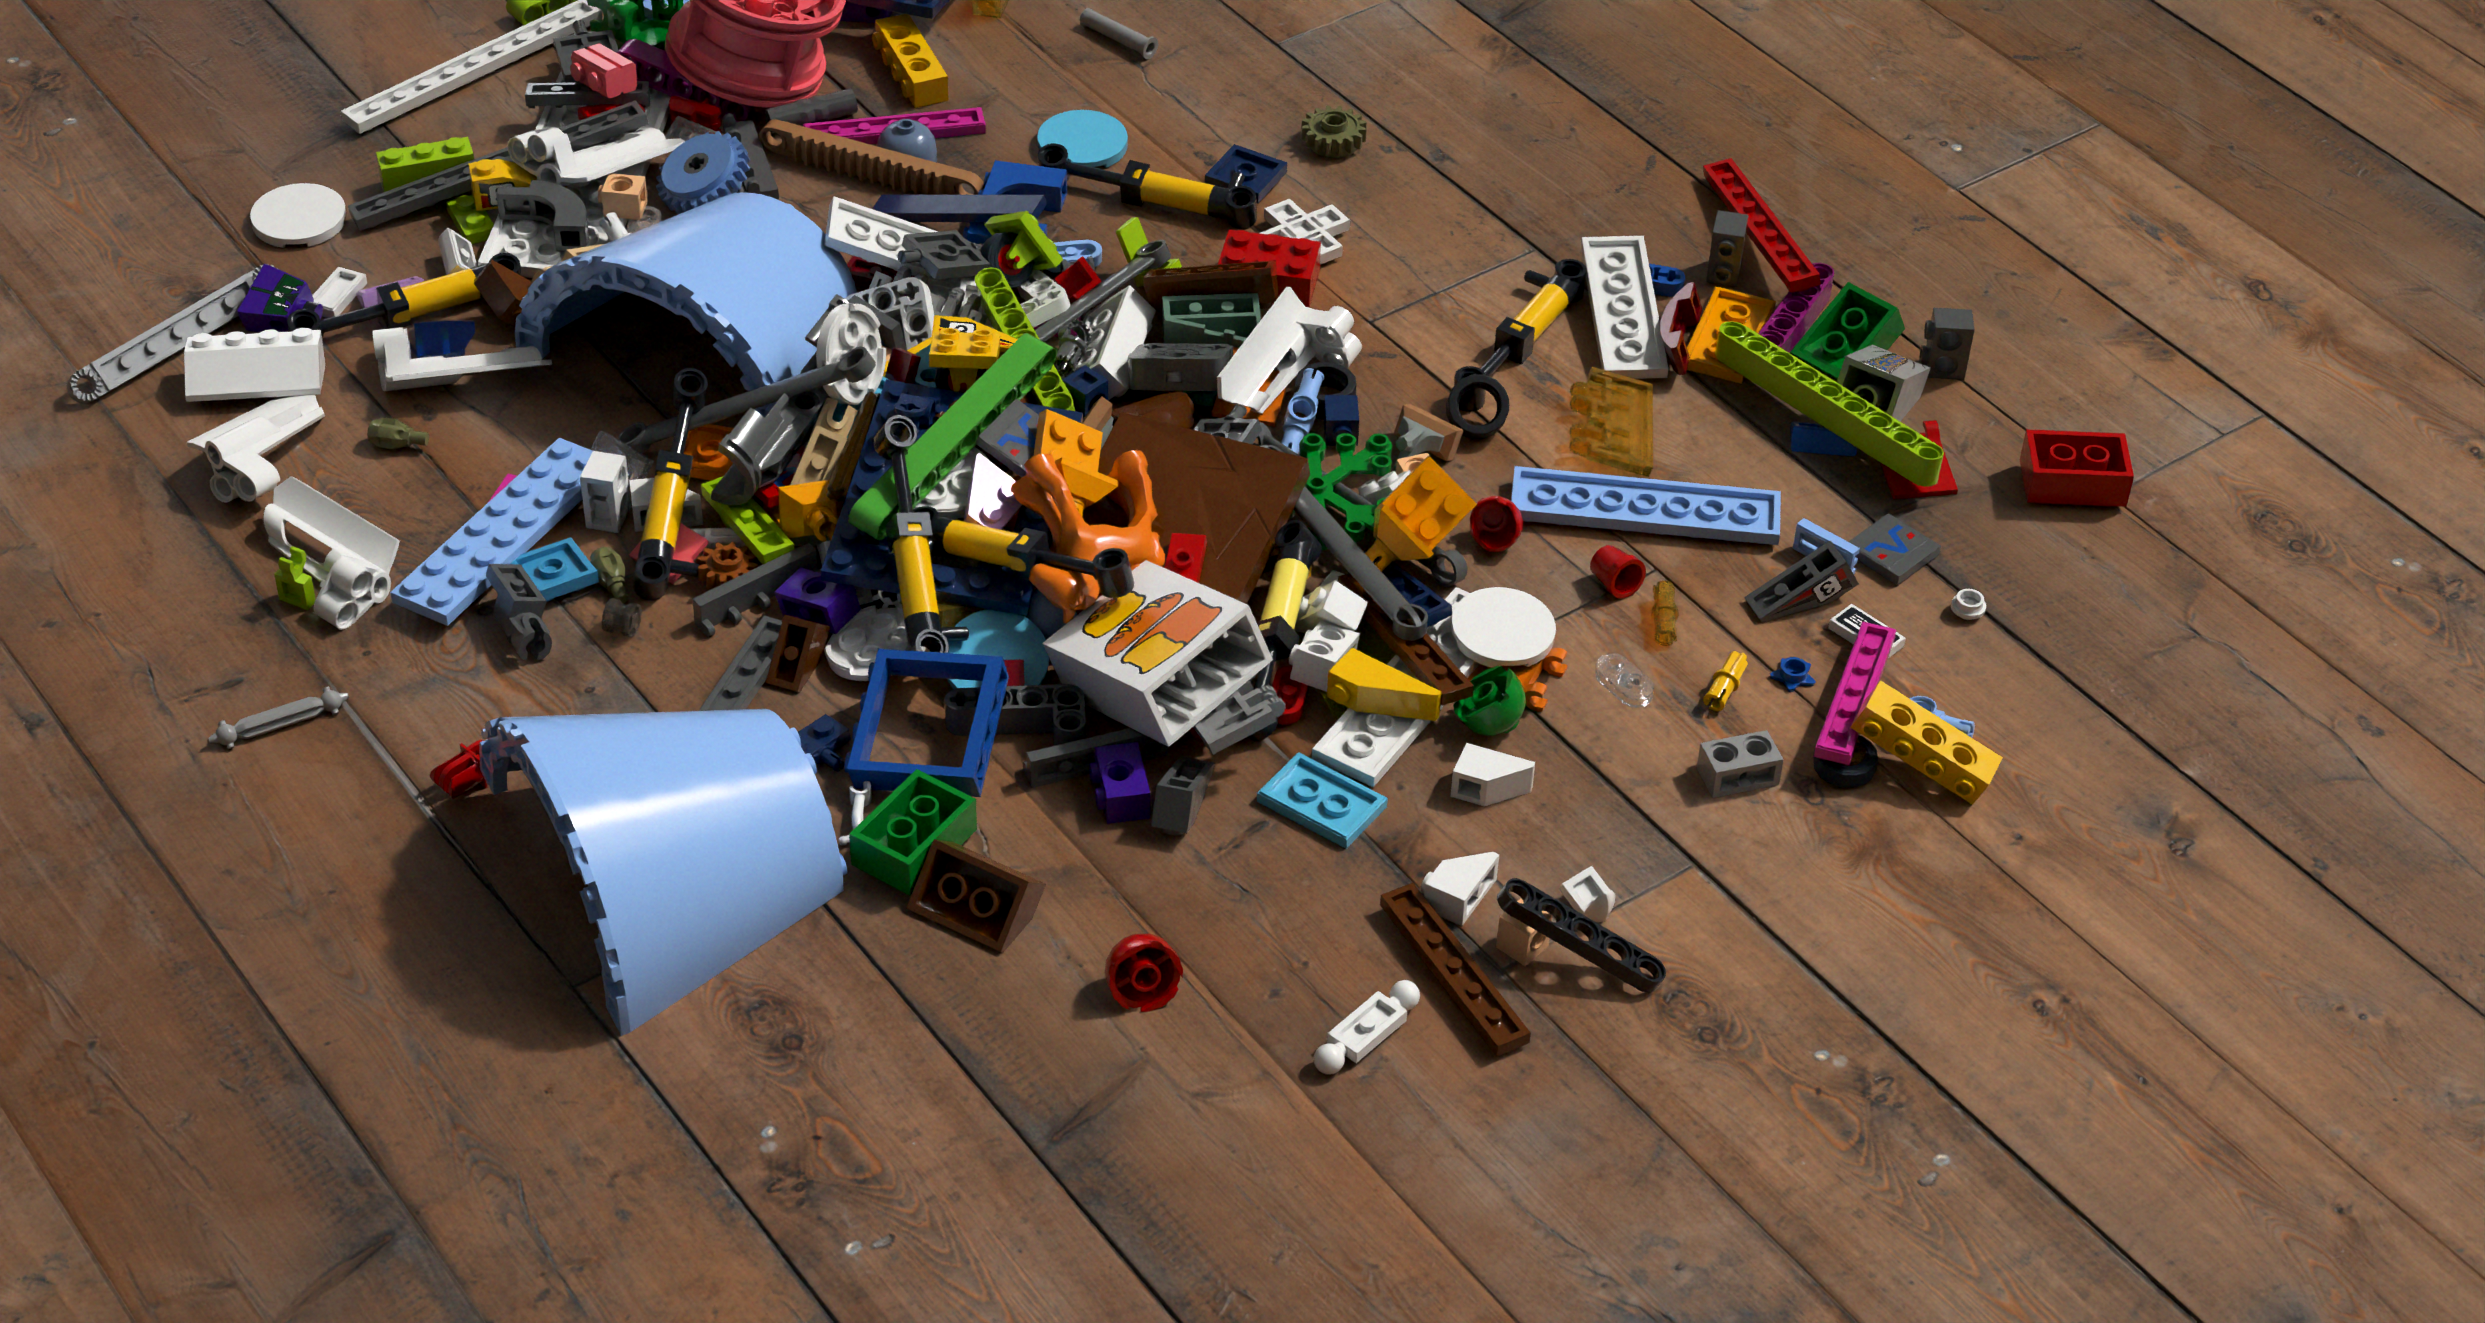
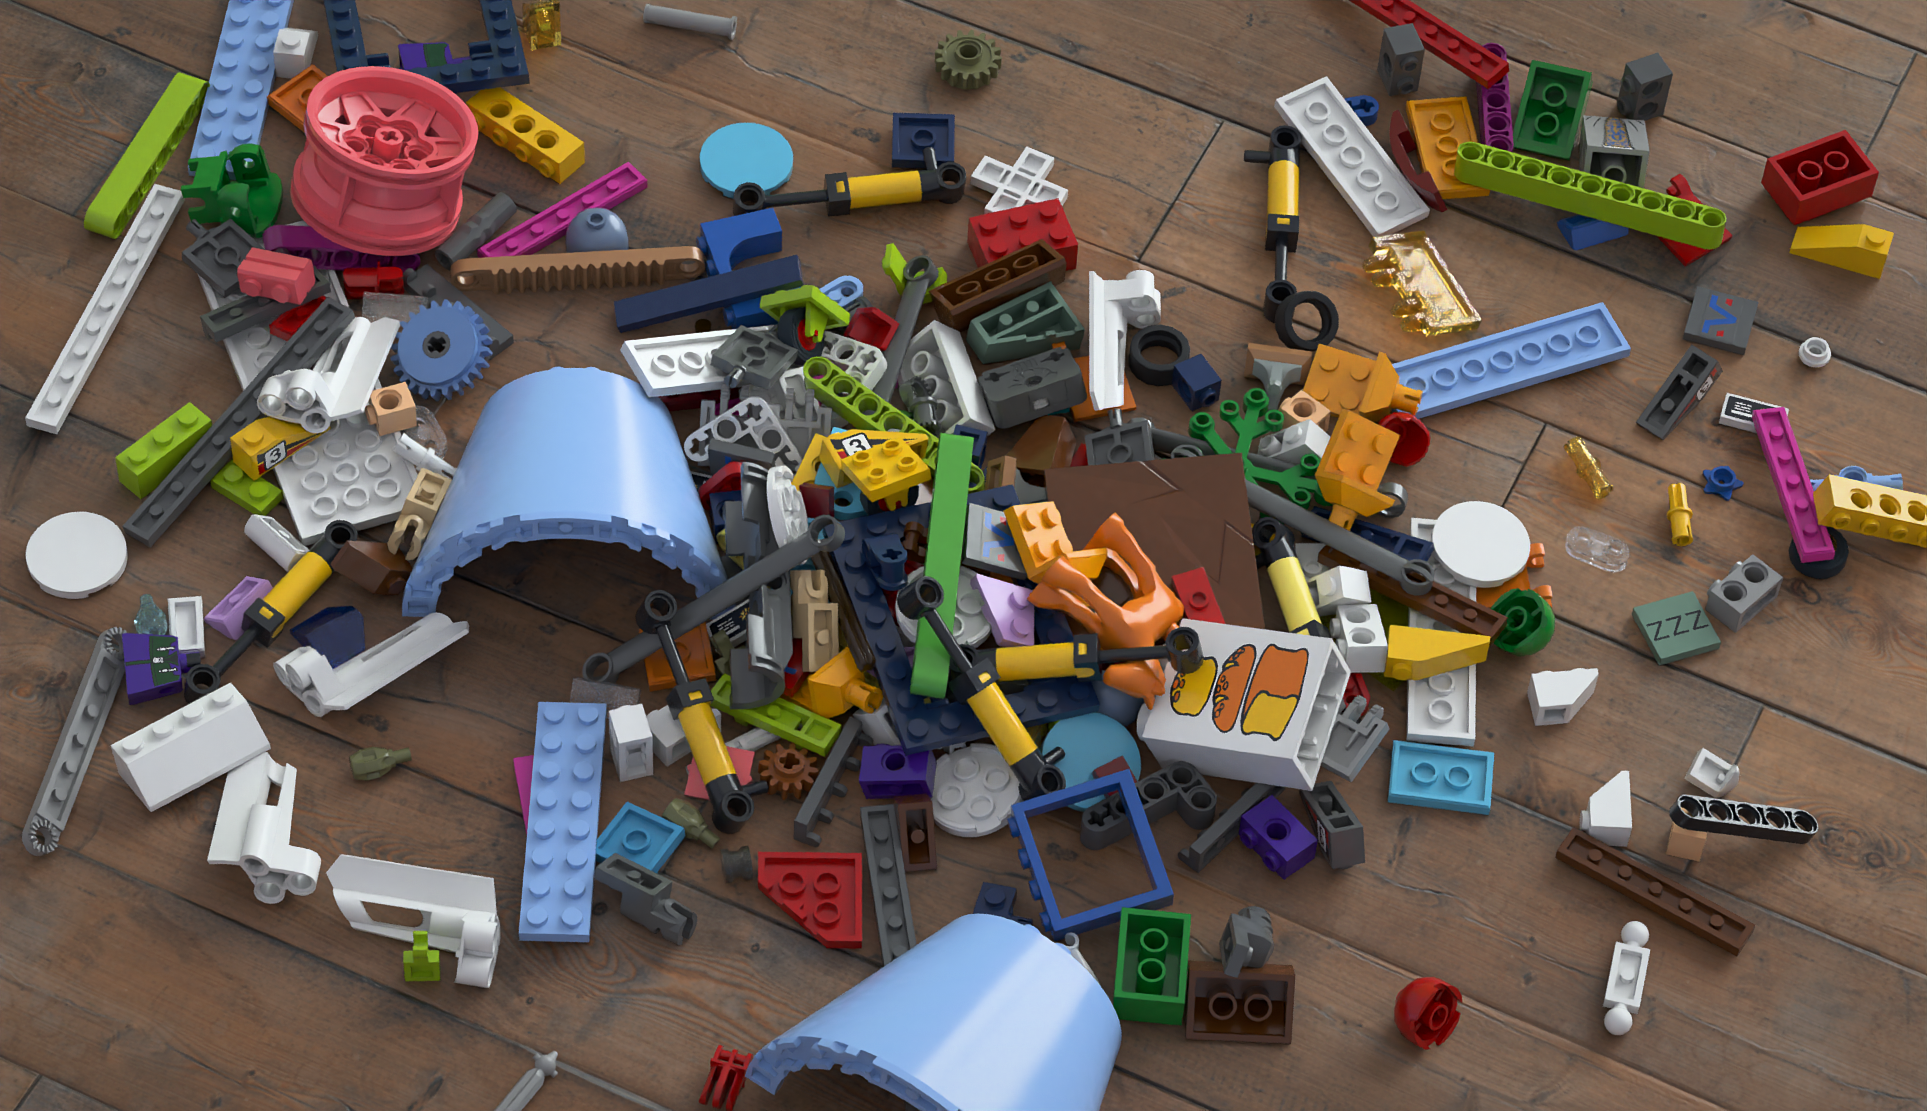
camera: 30 degrees left, 10 degrees up
dark grey arch [496,180,589,251] -> none
light blue pin [1281,368,1324,454] -> none
red piece [1590,545,1646,598] -> none
light blue tile [1793,518,1860,574] -> none
none -> clear light blue piece [134,594,168,635]
none -> red plate [758,852,862,949]
none -> dark grey plate [1219,906,1274,978]
none -> light orange plate [1303,343,1423,422]
none -> sand green tile [1632,591,1721,666]
none -> yellow slope [1789,224,1894,279]

